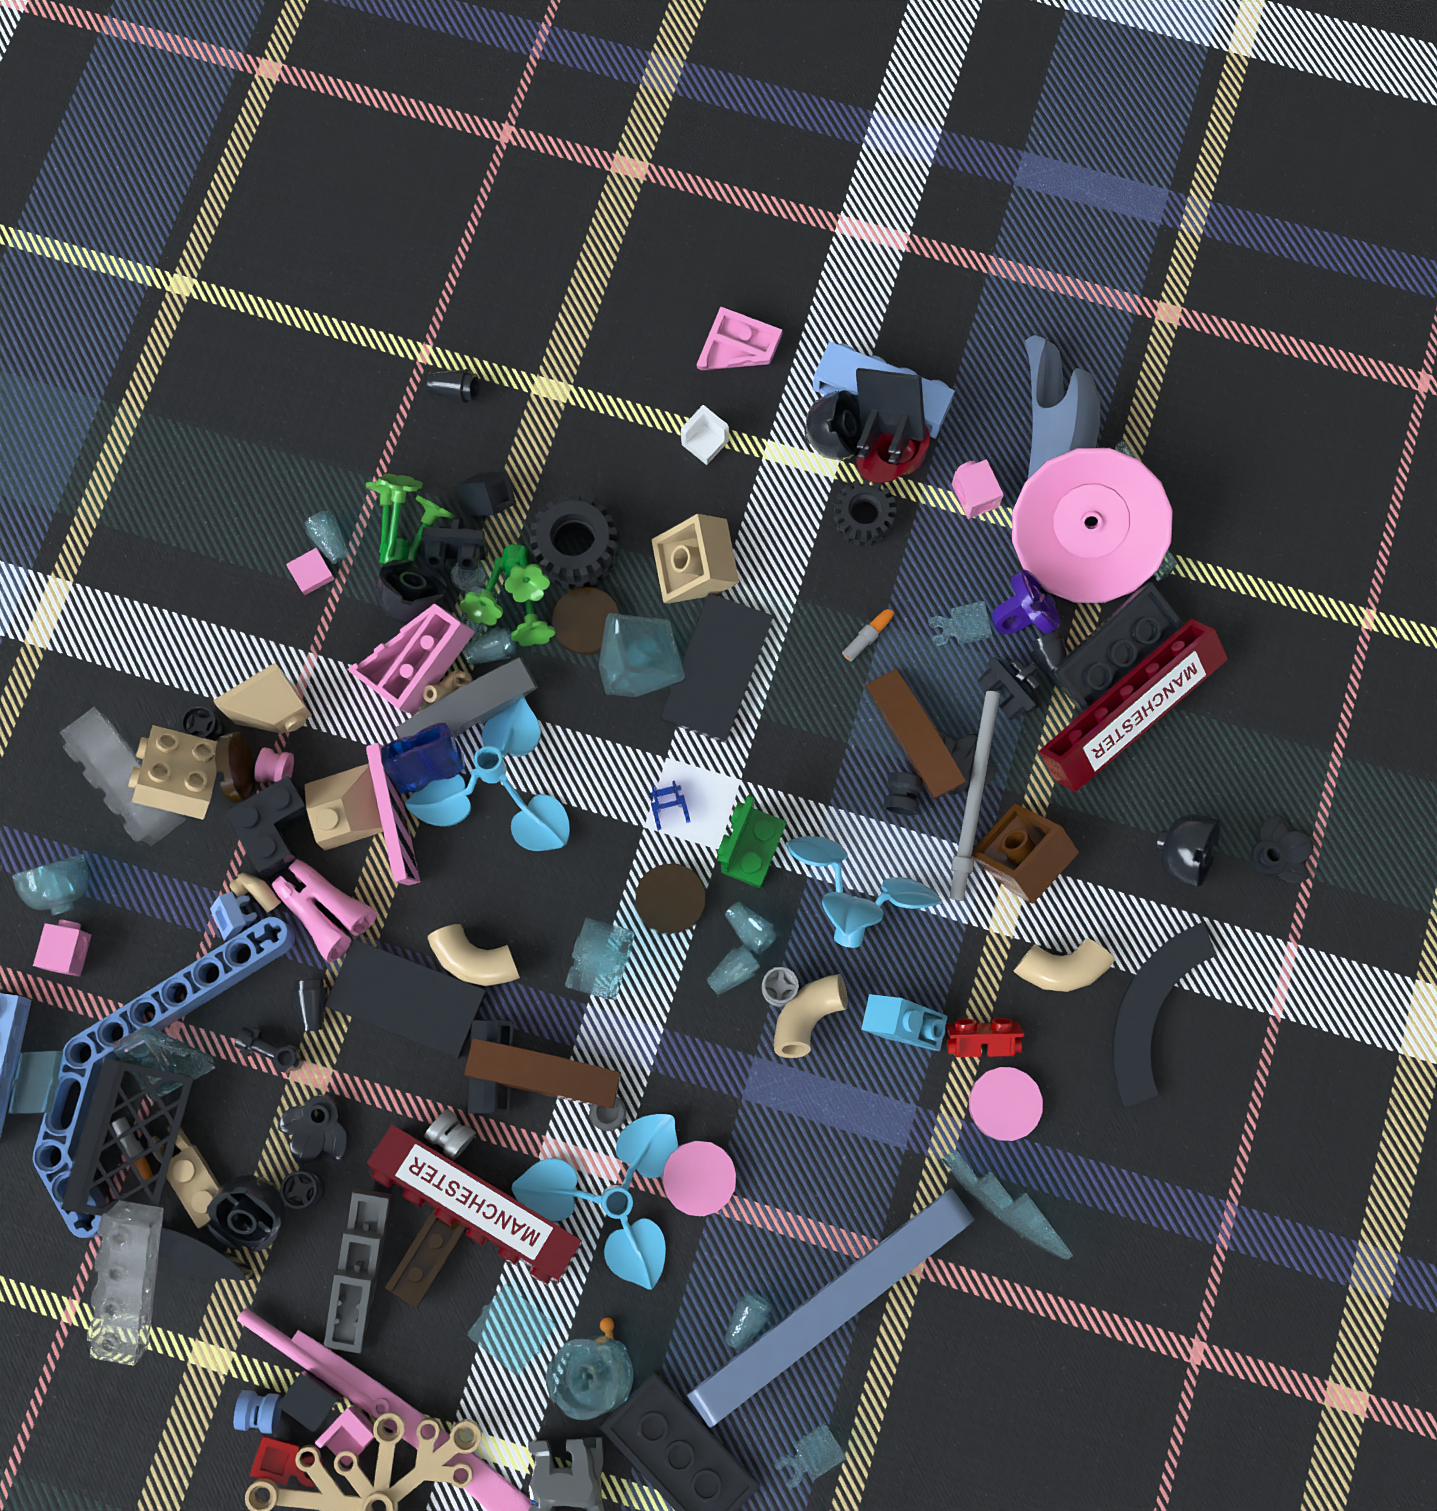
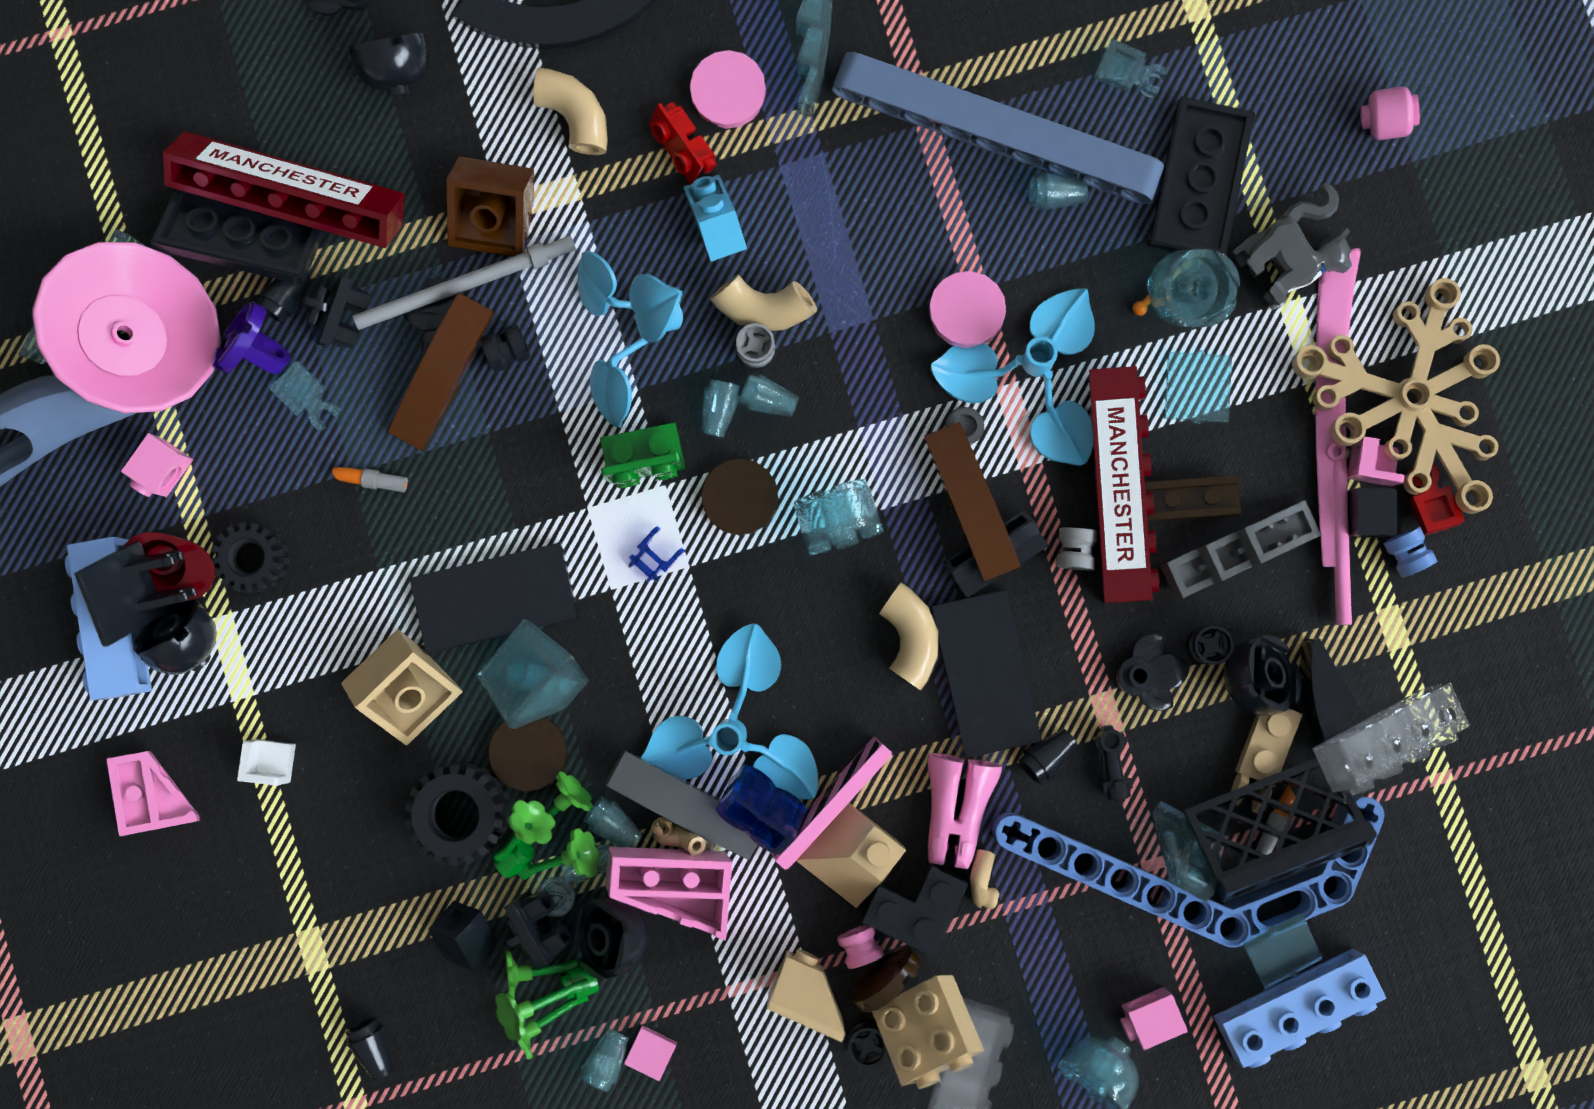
camera: 125 degrees left, 10 degrees up
light blue tile [210,892,257,940] -> none

